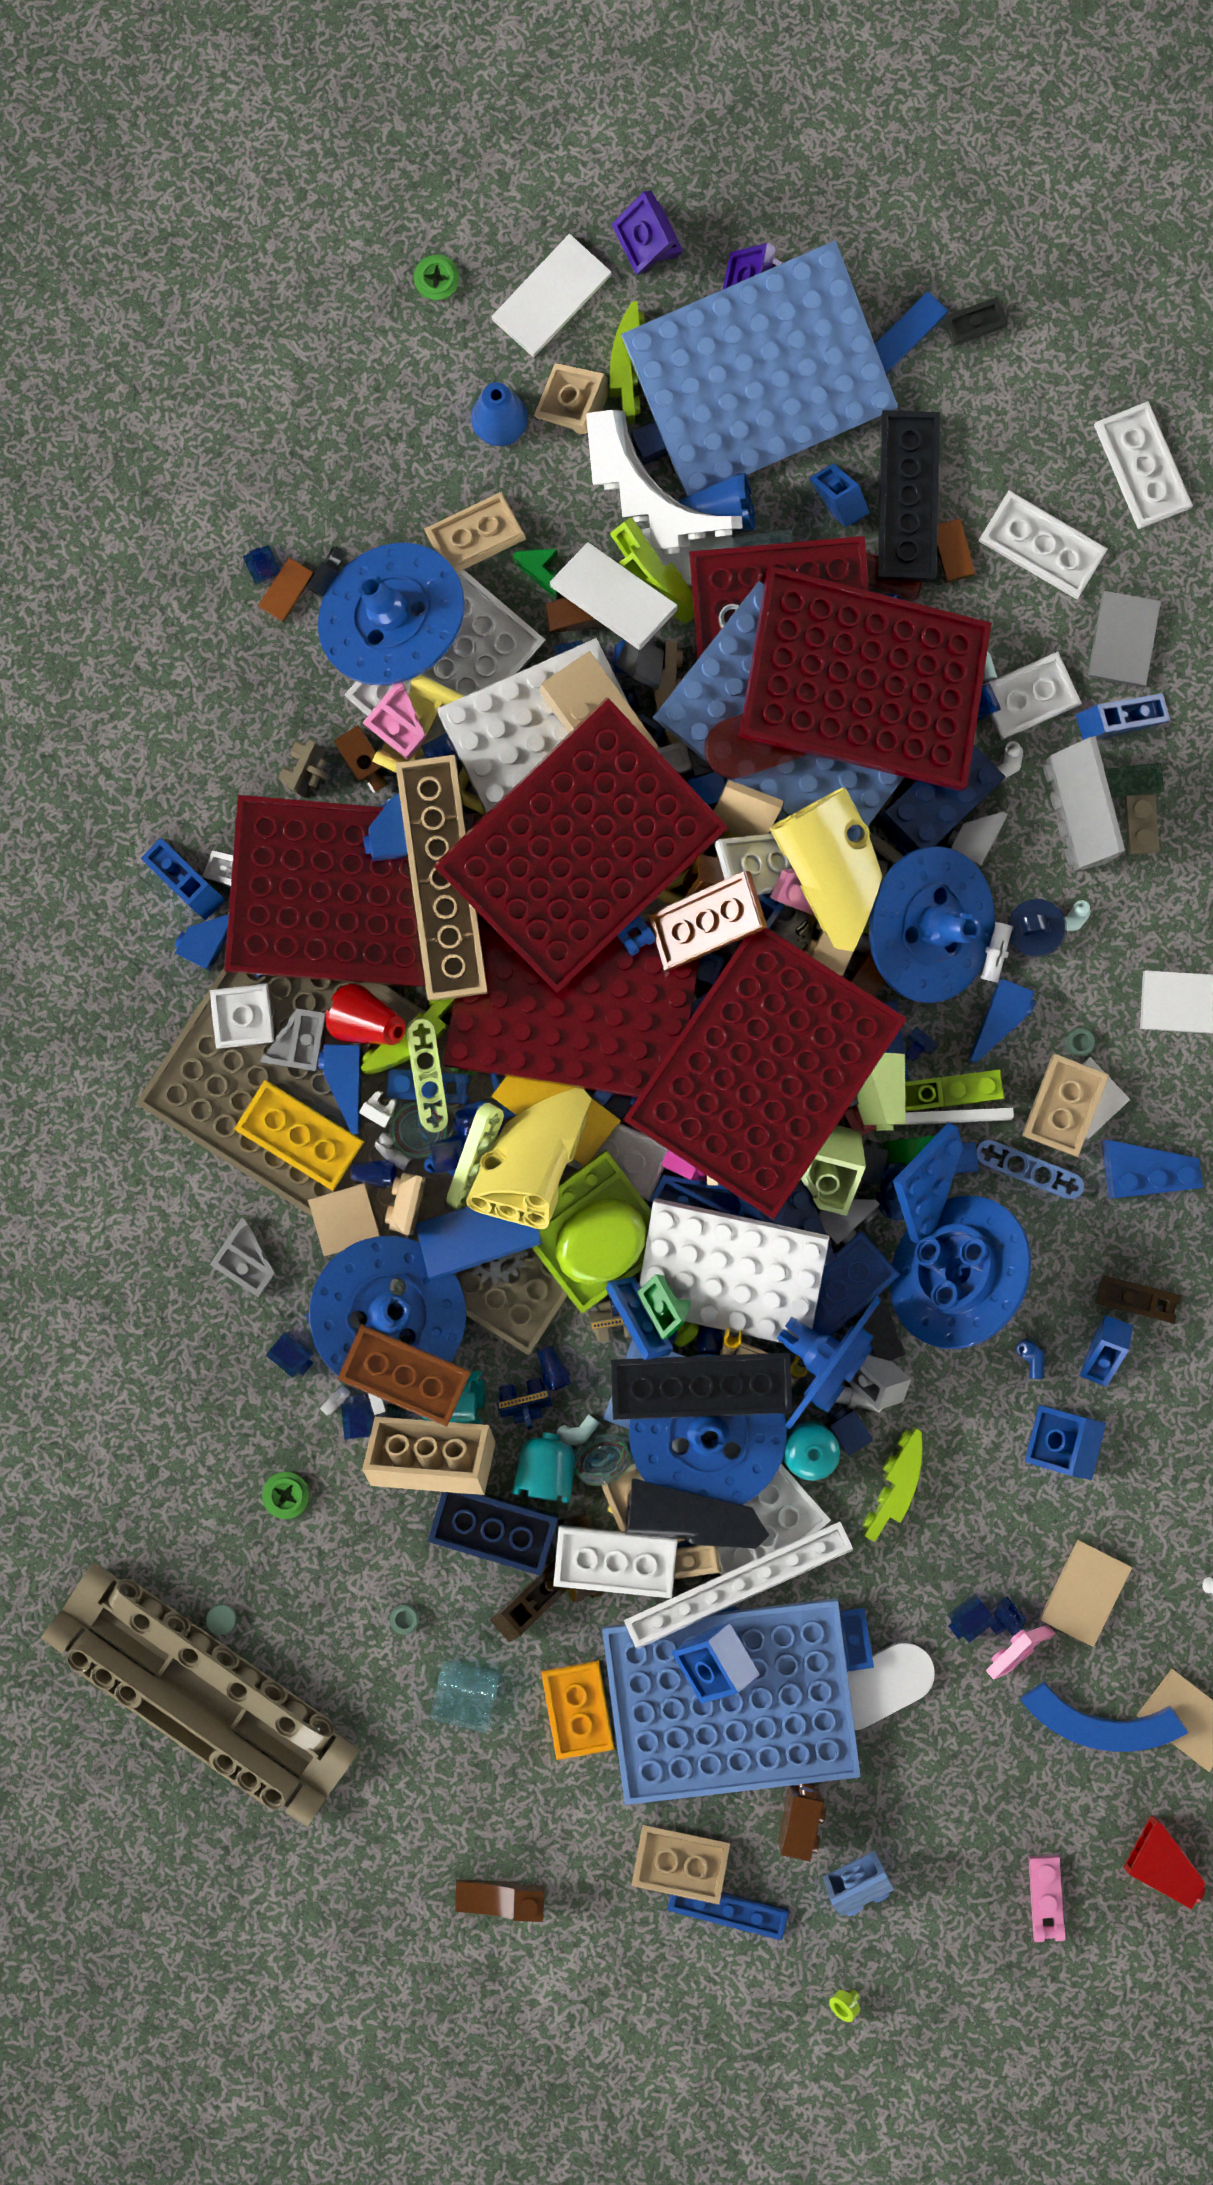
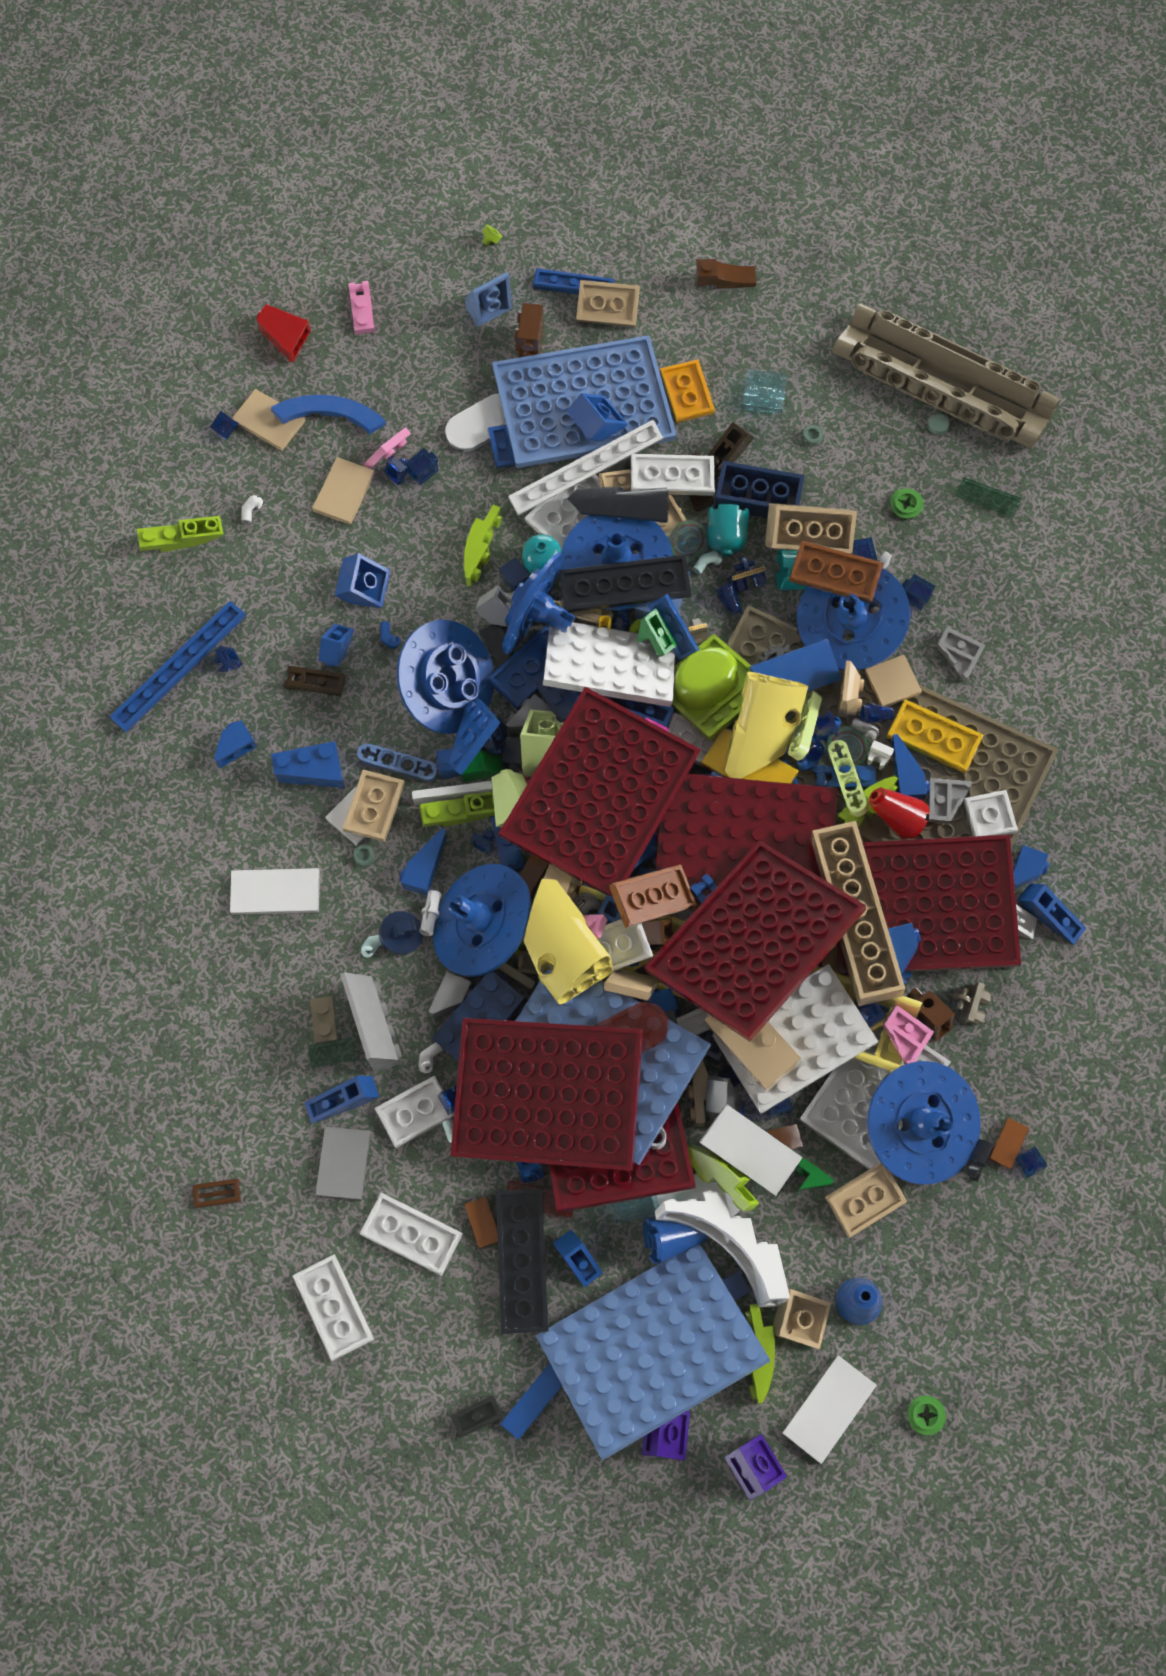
camera: 175 degrees right, 15 degrees down
none -> clear green tile [955,477,1021,518]

